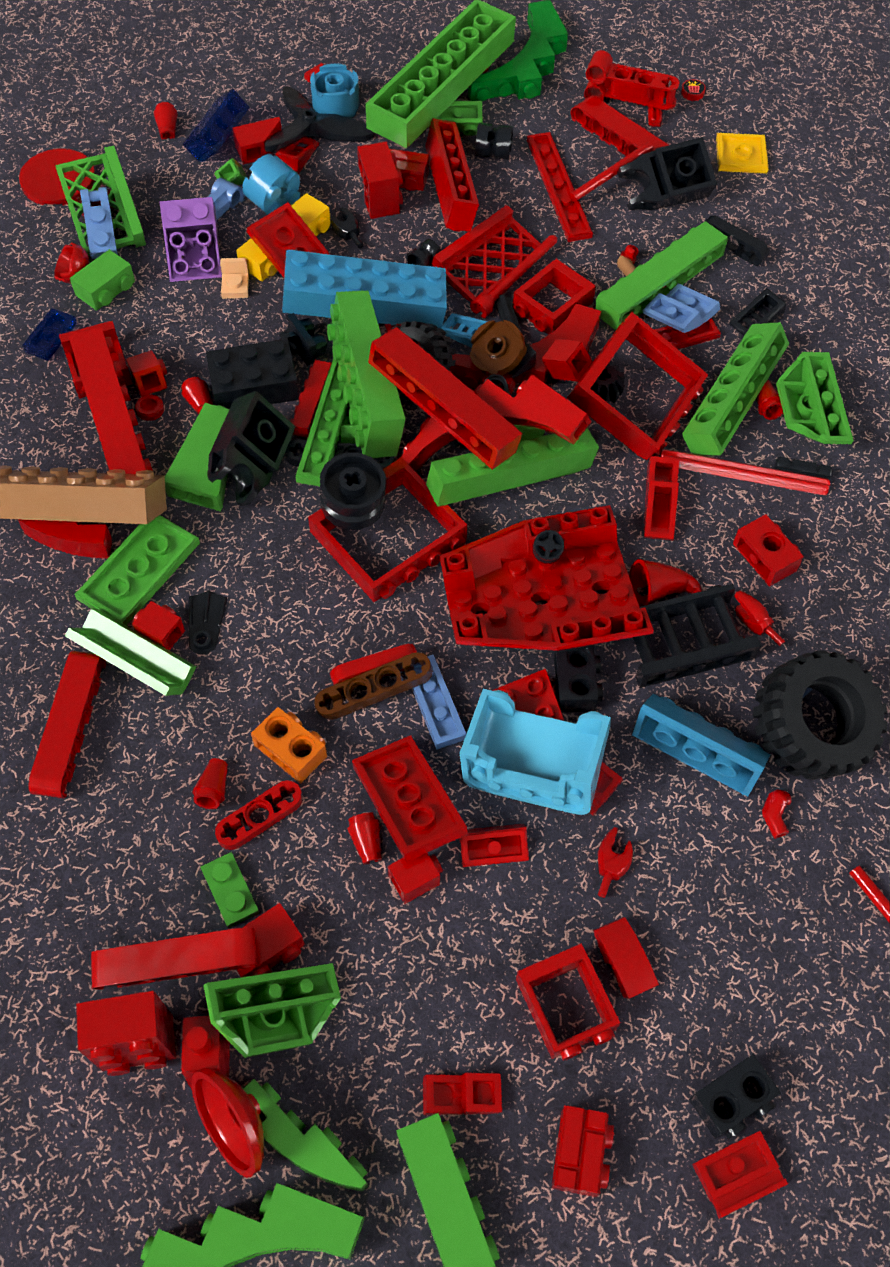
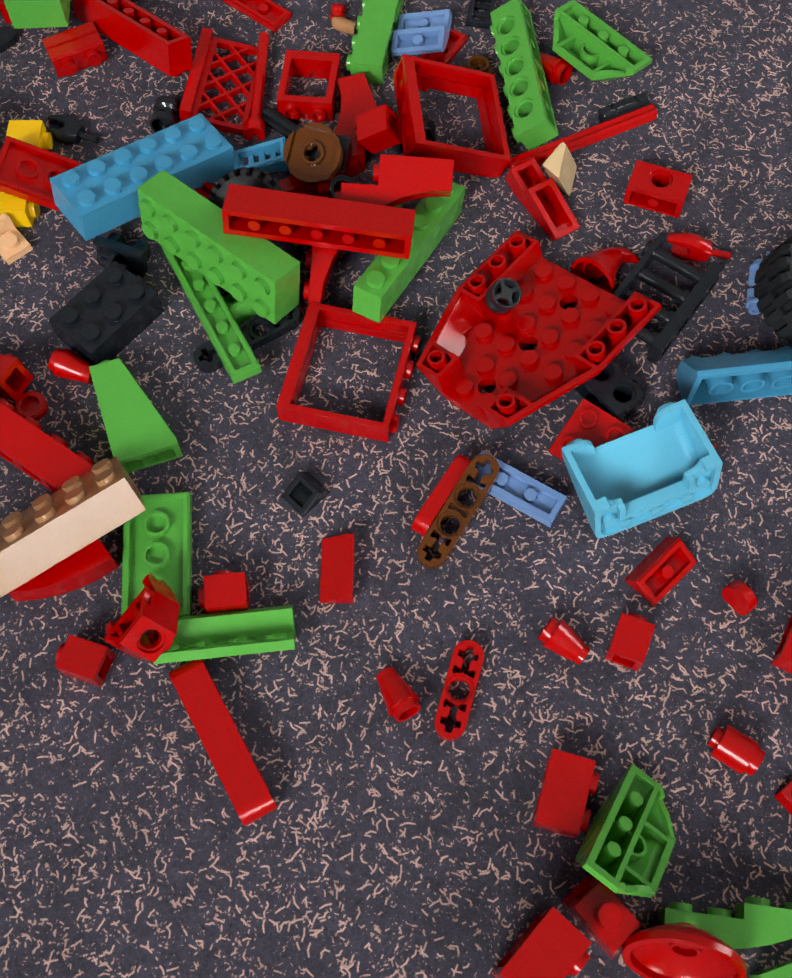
camera: 35 degrees left, 5 degrees up
red beam [91,927,257,990] -> none
black piece [189,590,227,655] -> none
bright green plate [200,852,260,929] -> none
black brick [207,391,295,506] -> none
orange brick [251,707,327,784] -> none
red piece [290,360,332,438] -> none
black wheel [320,453,386,530] -> none
red plate [352,735,468,862] -> none
red brick [357,141,403,219] -> none
red hand [597,827,633,898] -> none
none -> red brick [55,634,116,687]
none -> red piece [103,573,180,662]
none -> black slope [281,471,330,517]
none -> red slope [320,533,355,603]
none -> reddish brown plate [462,55,494,74]
none -> tan slope [543,142,577,196]
none -> red brick [706,724,766,776]
none -> red tile [722,580,757,616]

